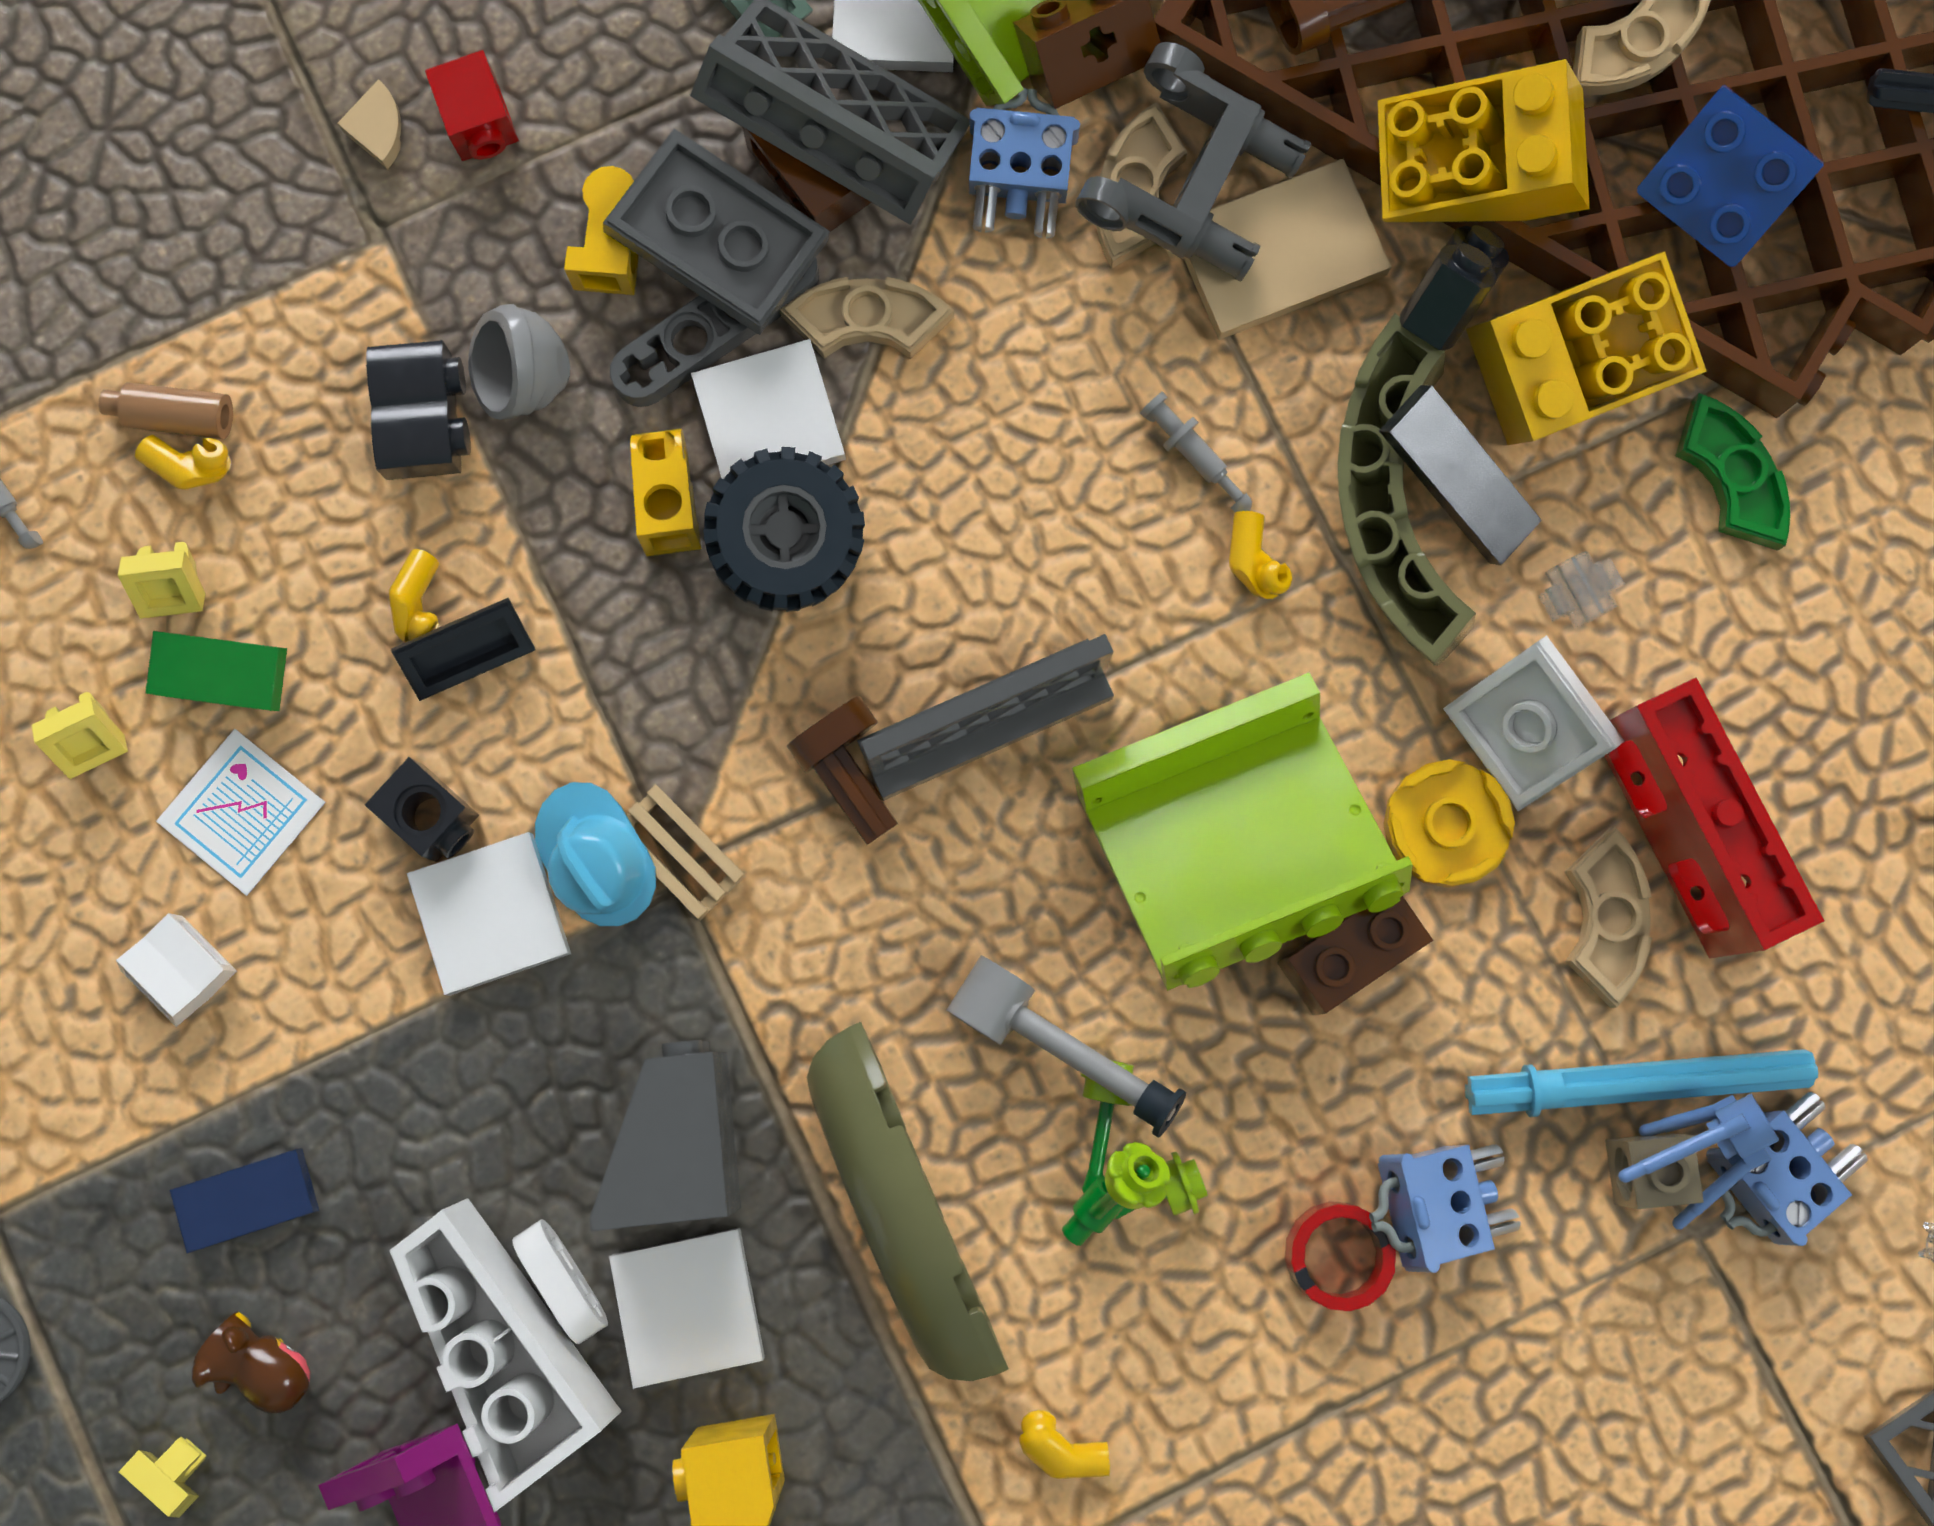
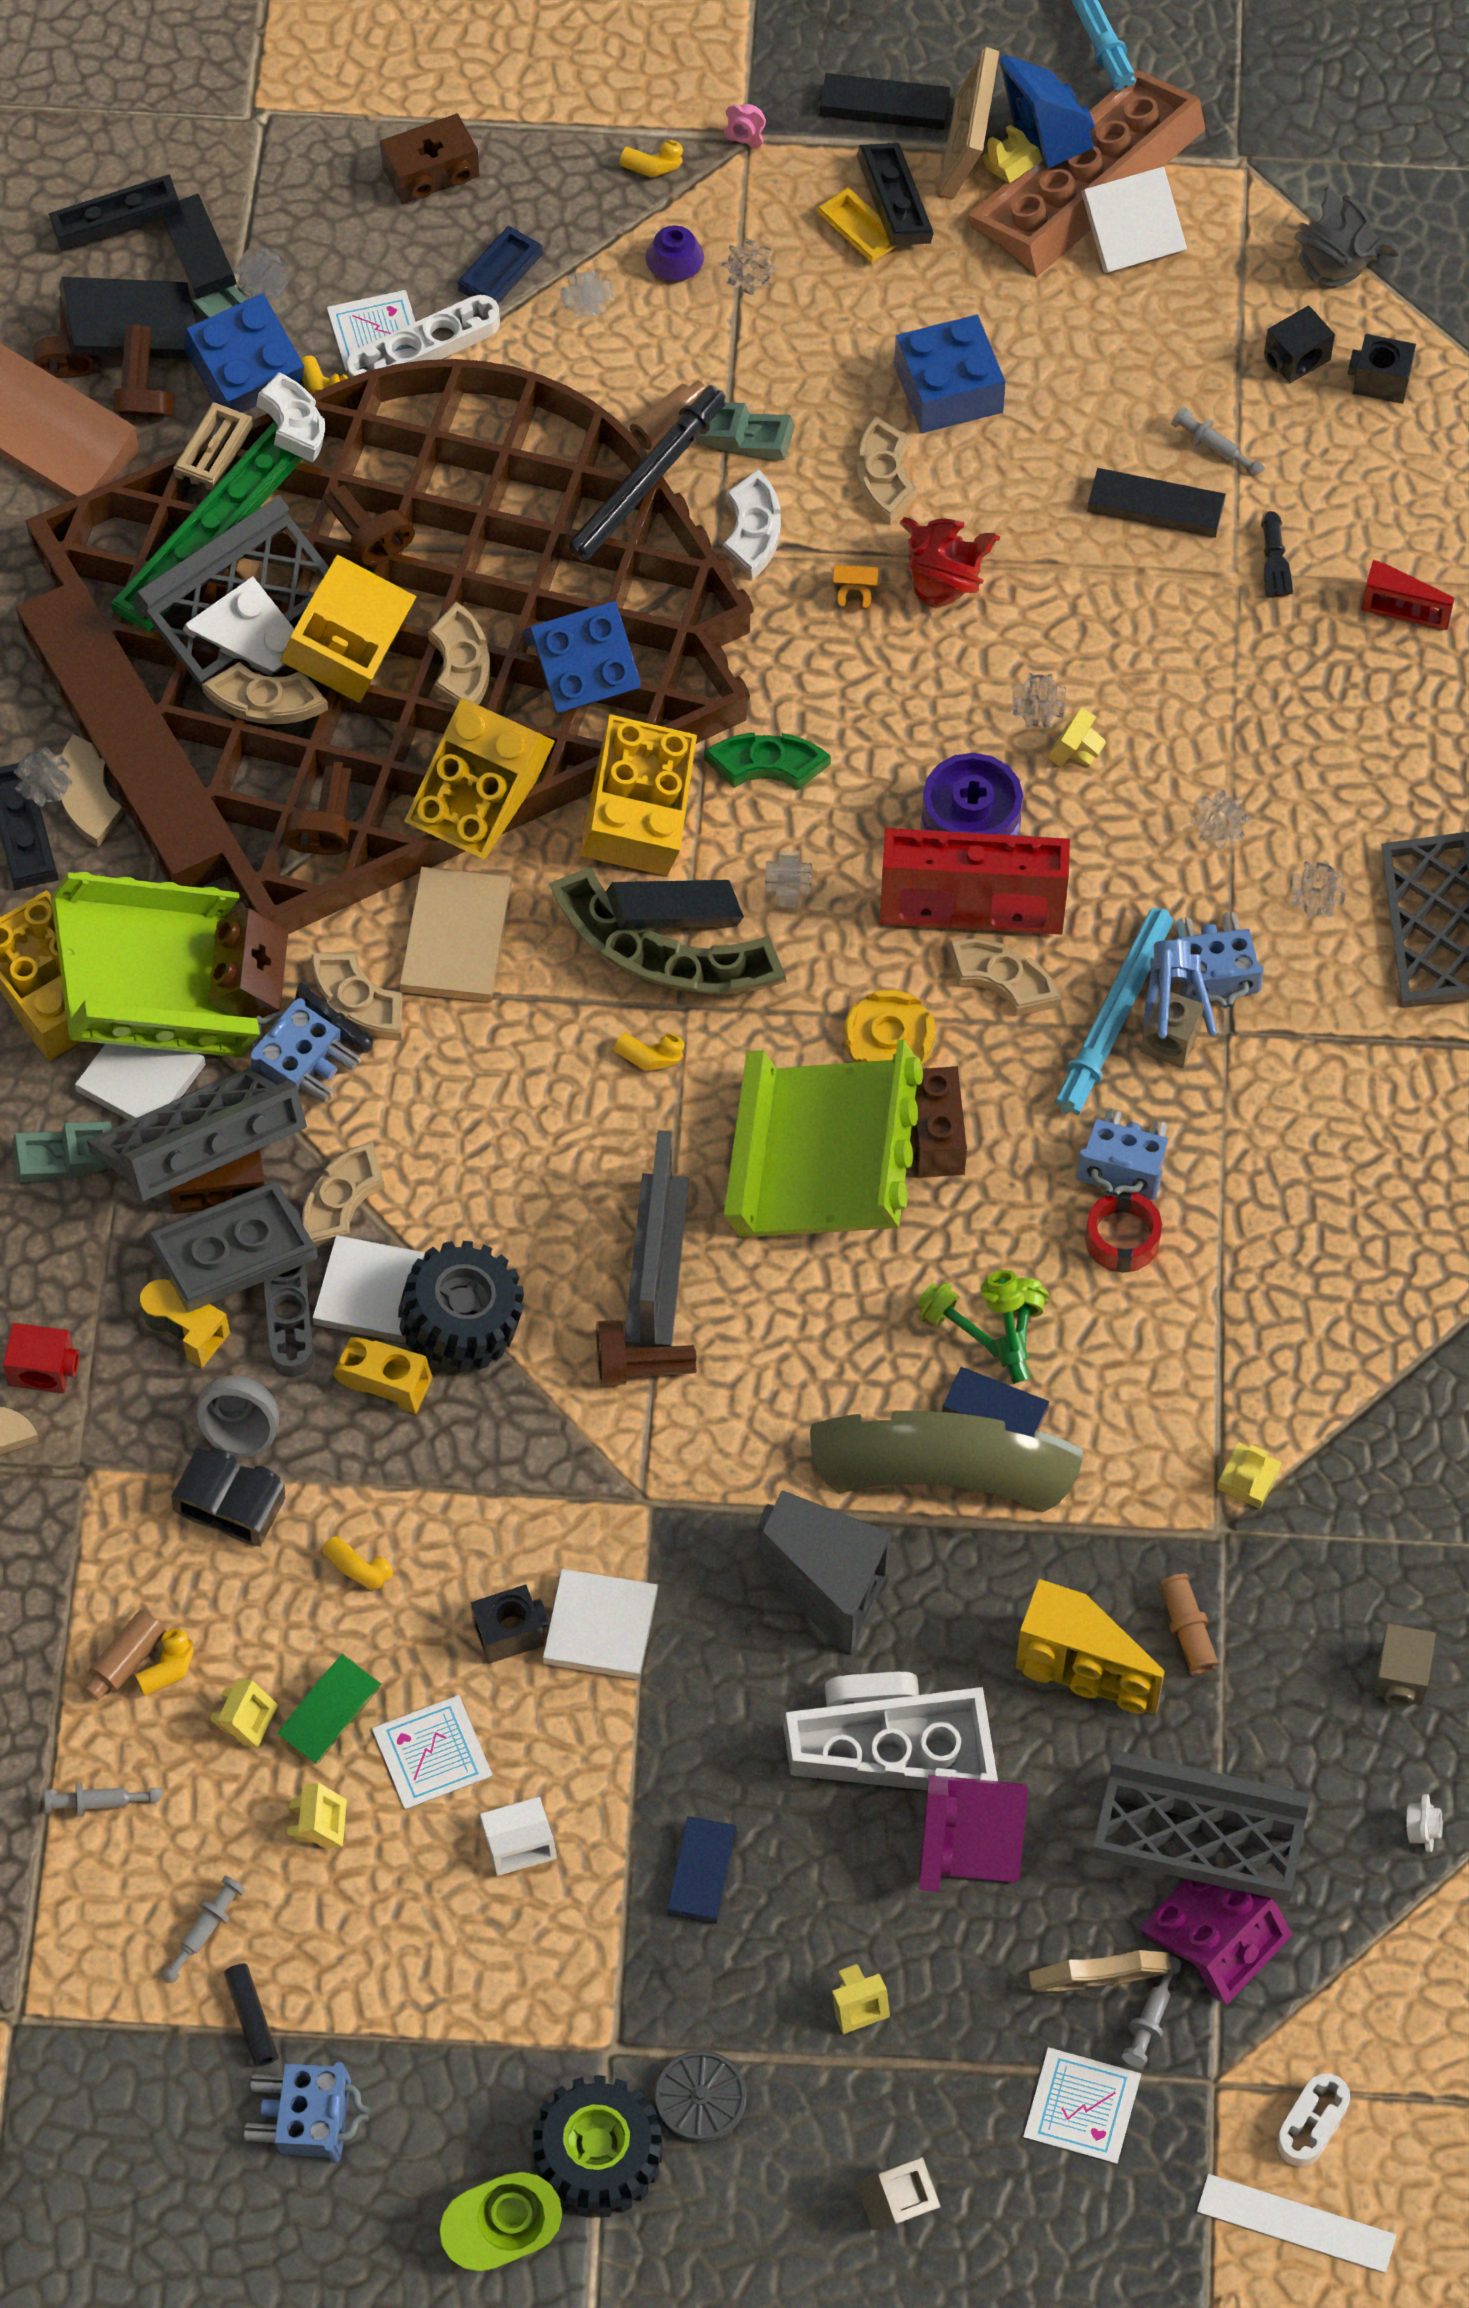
camera: 60 degrees left, 20 degrees down
reddish brown animal [192,1311,311,1414] -> none
black tile [391,598,536,701] -> none
medium azure piece [535,782,656,926] -> none
white tile [609,1228,765,1389] -> none
tan tile [626,784,746,921] -> none
light grey piece [946,955,1186,1138] -> none
yellow arm [1019,1410,1110,1479] -> none
dark grey connector [1075,42,1311,282] -> none
light grey piece [1140,391,1252,512] -> none
black brick [1400,225,1509,350] -> none
white tile [1443,635,1624,811] -> none
none -> black piece [295,983,373,1053]
none -> dark purple wheel [921,753,1023,836]
none -> dark blue tile [942,1367,1049,1437]

